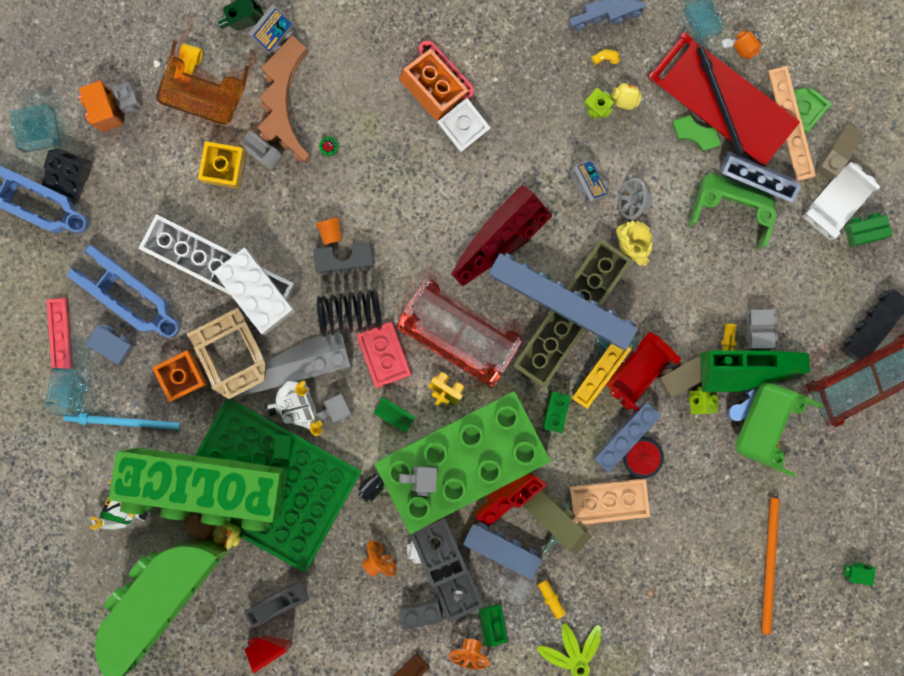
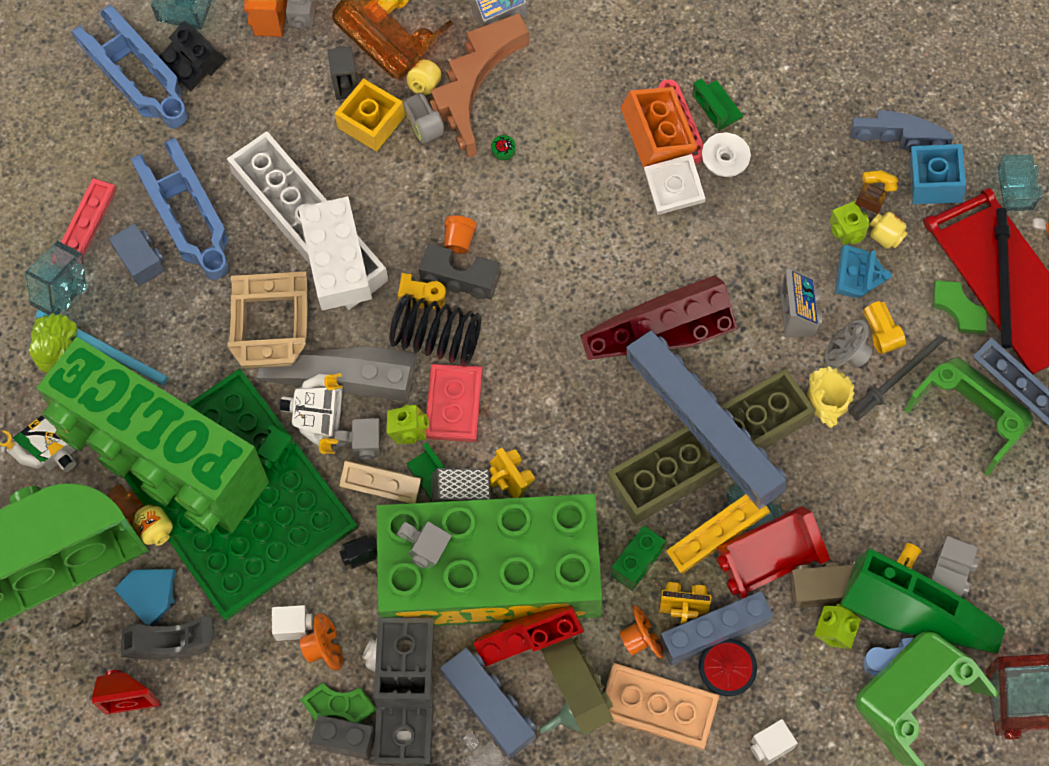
camera: 25 degrees right, 20 degrees down
orange brick [152,350,208,403] -> none
windscreen [396,278,523,388] -> none
none -> lime hair [29,313,78,374]
none -> dark azure slope [114,569,176,626]
none -> white brick [272,605,313,641]
none -> bright green tile [300,683,377,724]
none -> dark grey brick [327,46,358,100]
none -> tan plate [339,460,423,504]
none -> lime brick [387,405,429,445]
none -> yellow leg [398,273,446,310]
none -> light yellow head [406,59,442,96]
none -> flat silver panel [431,468,491,502]
none -> orange wheel [620,605,664,659]
none -> yellow hips [660,582,711,625]
none -> green panel [692,78,743,131]
none -> white dish [701,132,751,177]
none -> white brick [751,719,798,765]
none -> dark azure slope [835,245,892,298]
none -> dark grey piece [849,335,946,421]
none -> reddish brown tile [855,183,887,214]
none -> yellow piece [863,301,906,355]
none -> dark azure brick [909,144,966,204]

